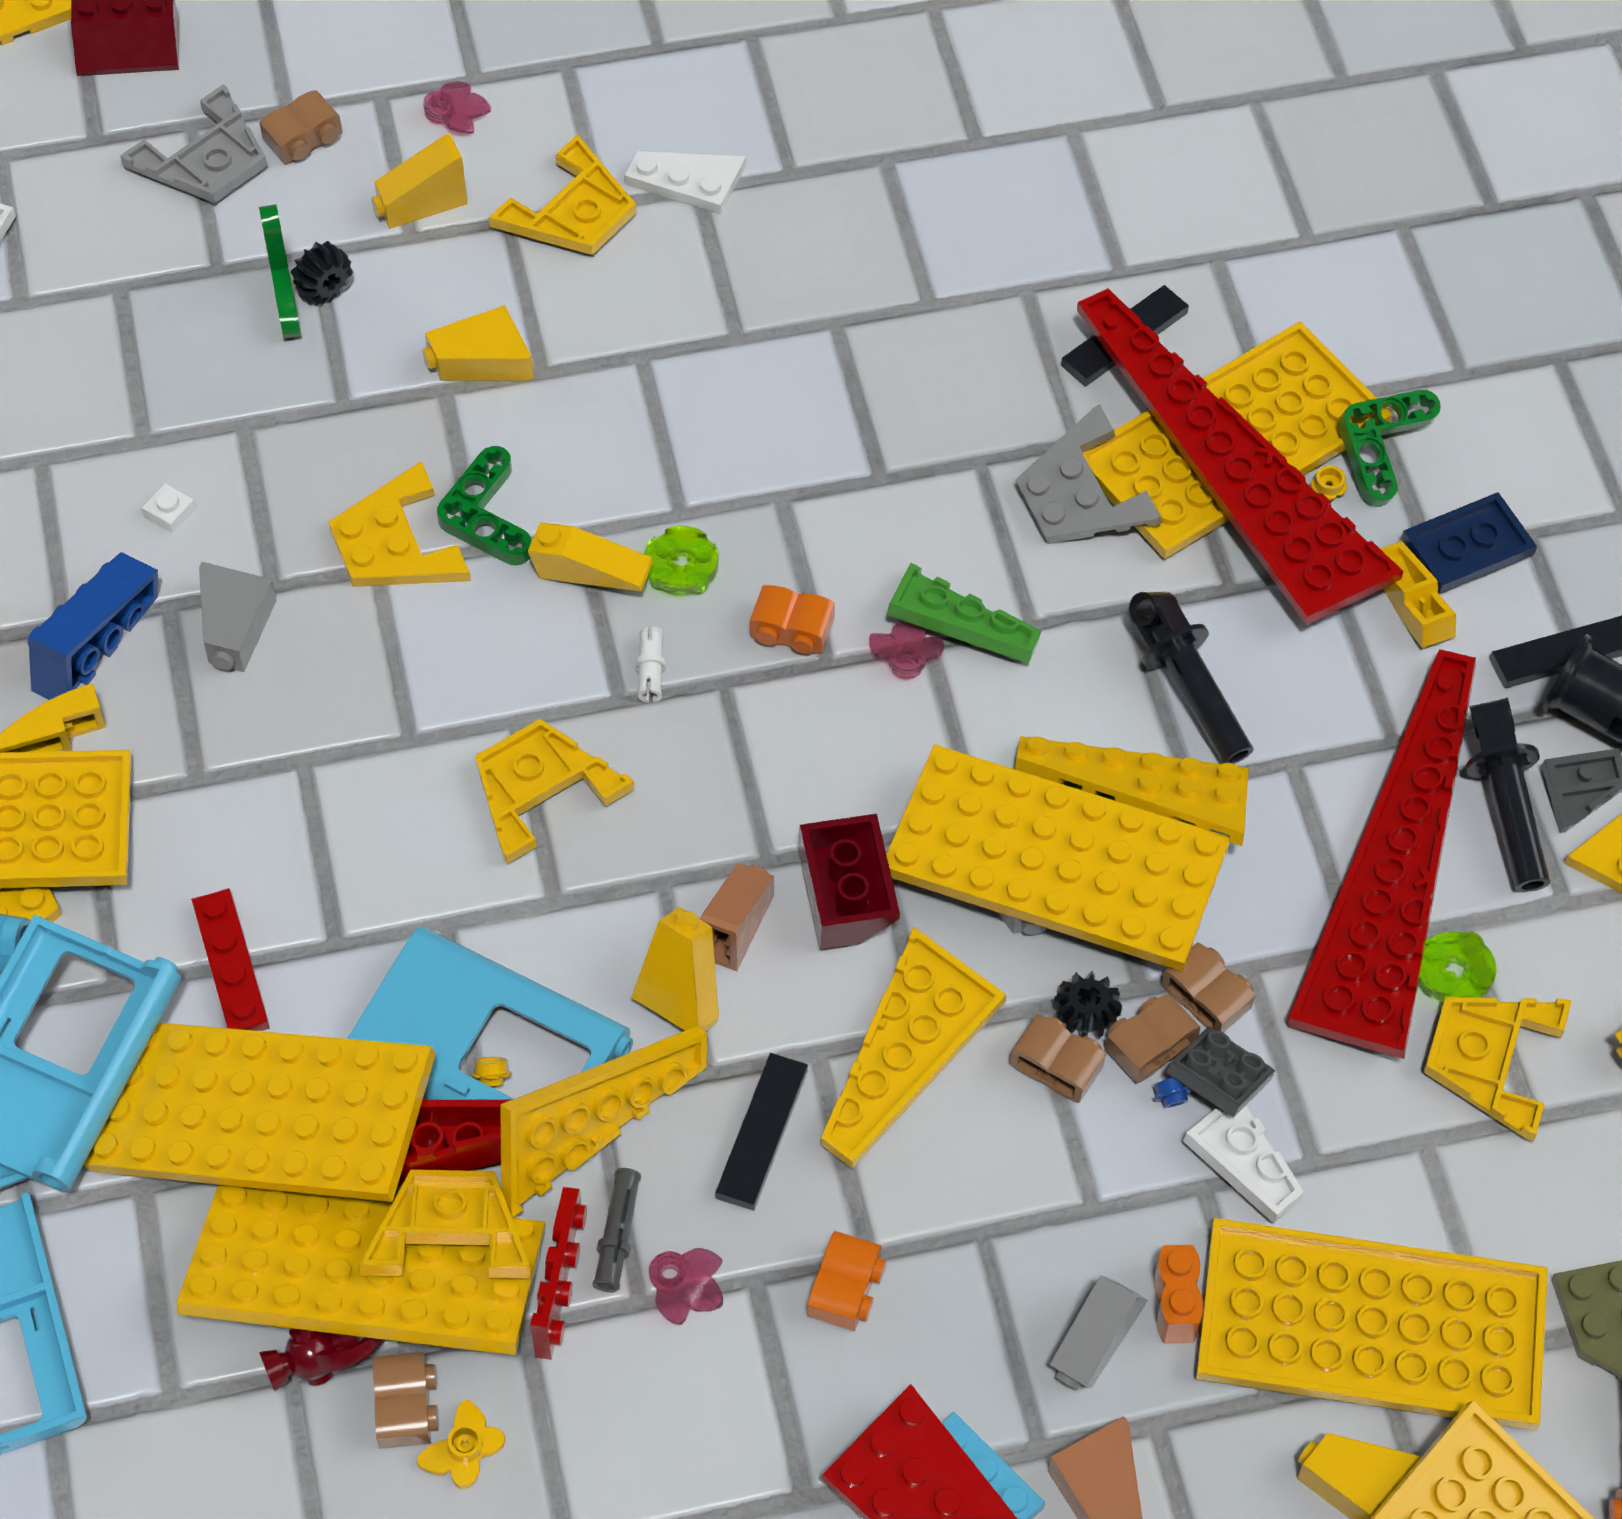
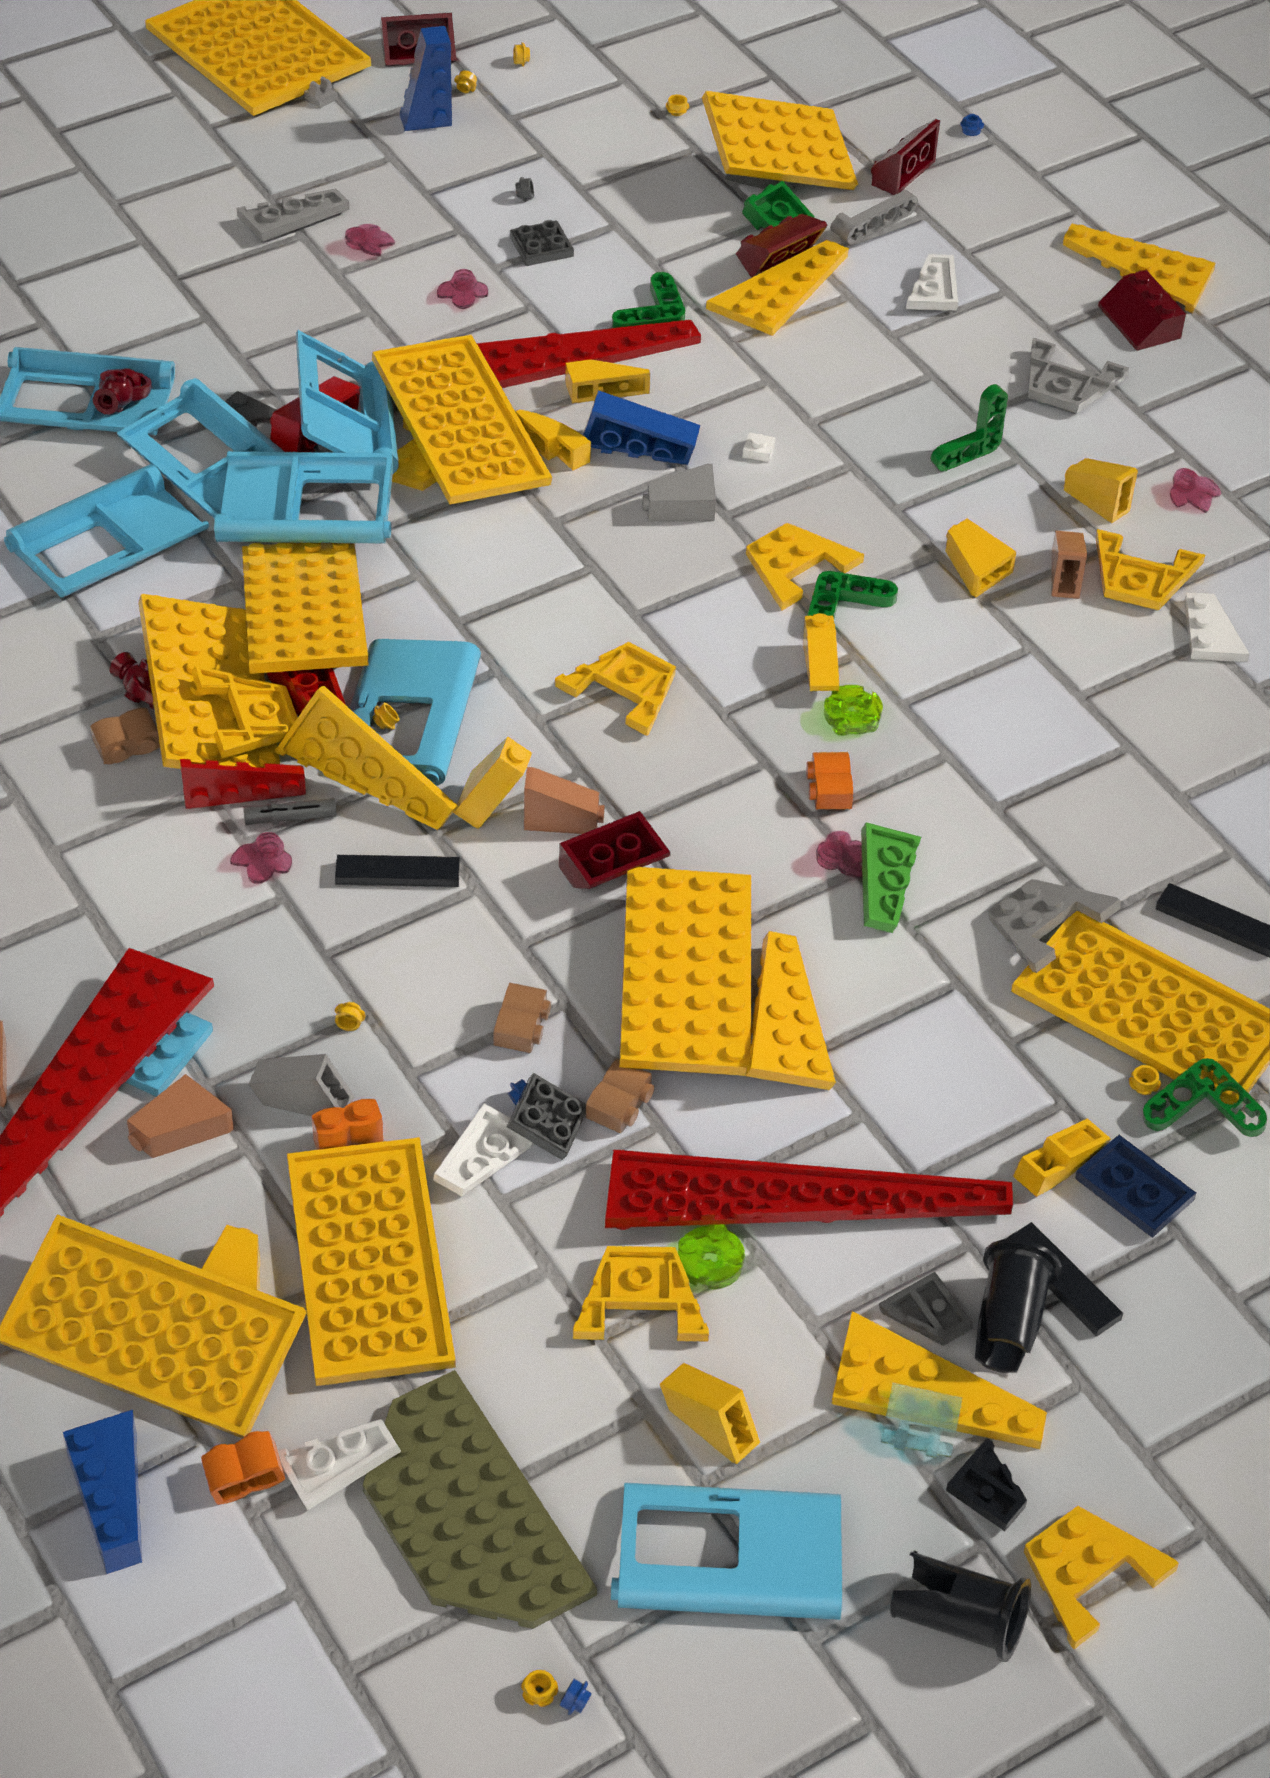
camera: 70 degrees right, 10 degrees down
red plate [191,888,270,1031] -> none
medium nougat brick [259,90,342,164] -> none
black gear [290,241,353,303] -> none
yellow animal [416,1400,505,1489] -> none
white pin [636,626,666,703] -> none
orange brick [807,1231,887,1331] -> none
yellow wing [821,926,1007,1169] -> none
black gear [1053,970,1122,1040] -> none
red wing [1077,288,1403,625] -> none
medium nougat brick [1105,993,1201,1083] -> none
black piece [1129,591,1254,764] -> none
black piece [1466,698,1550,892] -> none
none -> yellow plate [334,1002,366,1031]
none -> nougat slope [1051,530,1087,599]

